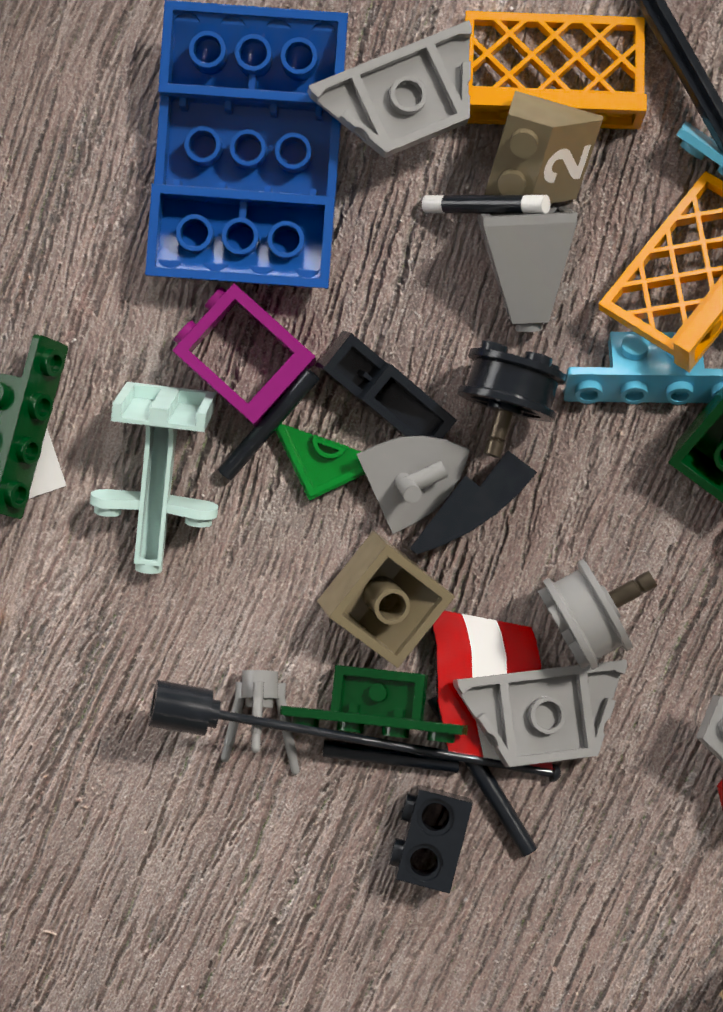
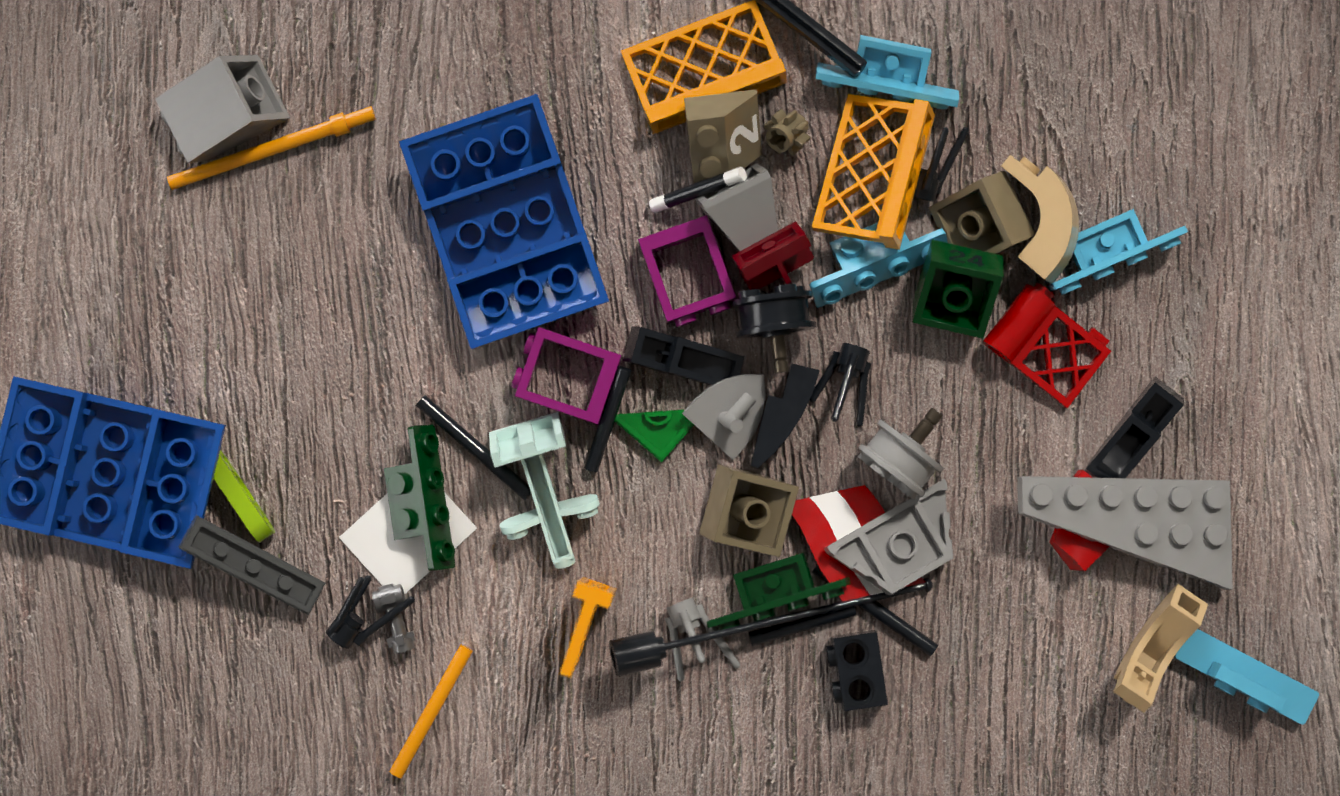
camera: 20 degrees left, 0 degrees up
light grey wing [307,20,472,158] -> none
none -> black bar [416,395,531,501]
none -> light orange fence [560,577,617,677]
none -> magenta window [638,215,736,327]
none -> dark red panel [732,221,814,290]
none -> dark tan gear [764,109,811,156]
none -> black plant [810,343,872,427]

